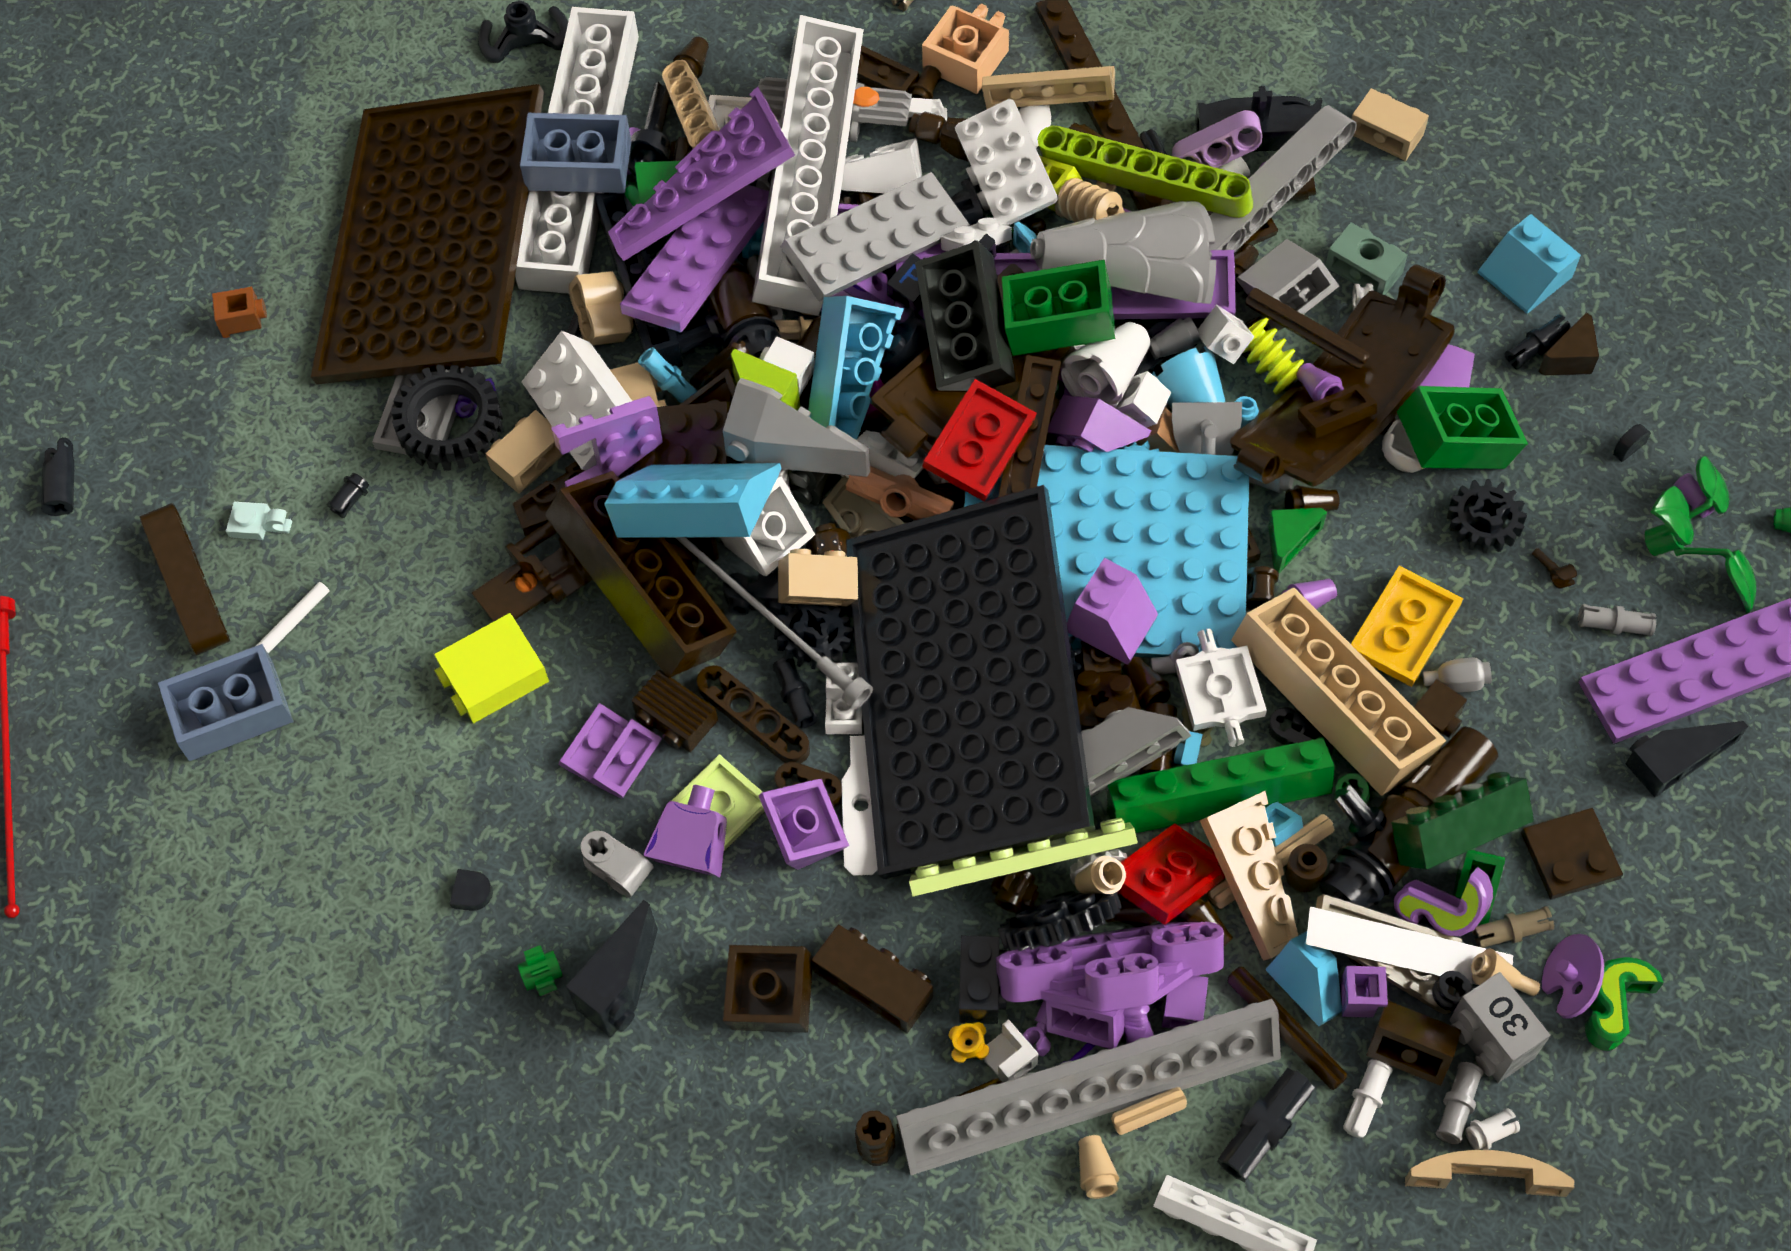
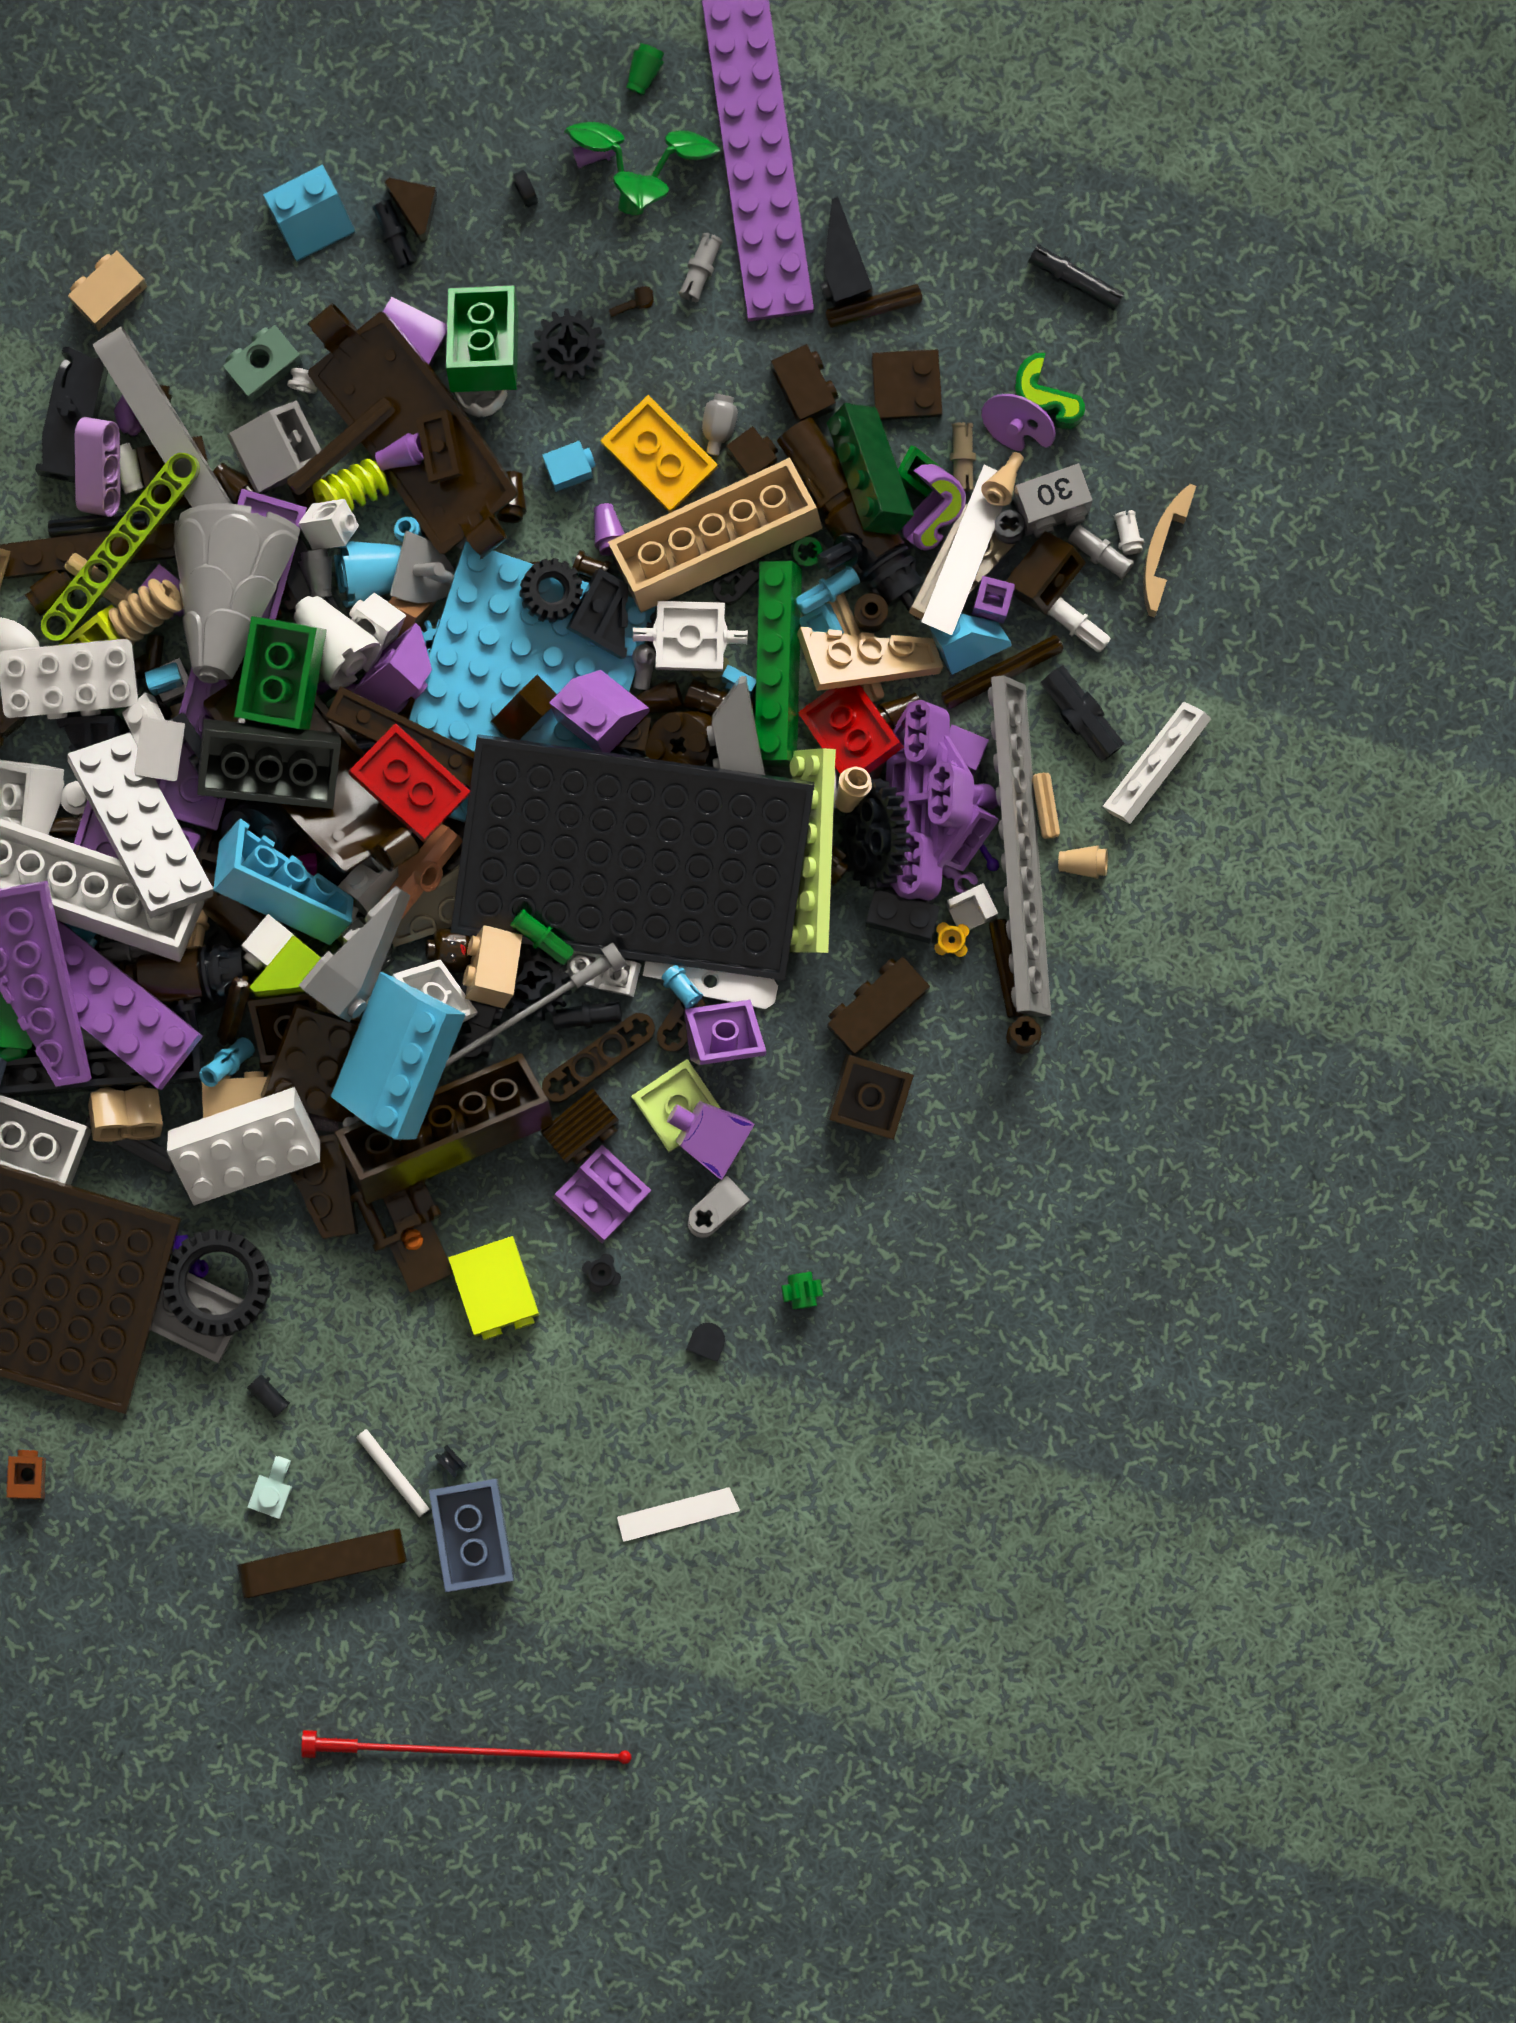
camera: 80 degrees left, 20 degrees up
black piece [41,437,75,516] -> none
tan brick [485,410,563,494] -> none
medium lavender wing [551,396,663,487] -> none
black slope [566,900,658,1038] -> none
black brick [887,253,926,314] -> none
green slope [1268,508,1327,573] -> none
none -> white sticker [134,716,185,781]
none -> black bush [434,1445,467,1478]
none -> dark brown slope [490,675,557,740]
none -> green axle [510,909,574,965]
none -> black tyre [519,558,583,622]
none -> medium azure brick [542,441,596,492]
none -> black wing [566,568,628,659]
none -> black plate [582,1254,621,1293]
none -> white sticker [617,1487,740,1542]
none -> medium azure pin [661,965,703,1009]
none -> dark brown brick [771,344,839,423]
none -> medium azure axle [795,567,860,615]
none -> dark brown axle [826,284,922,328]
none -> black pin [1028,243,1125,311]

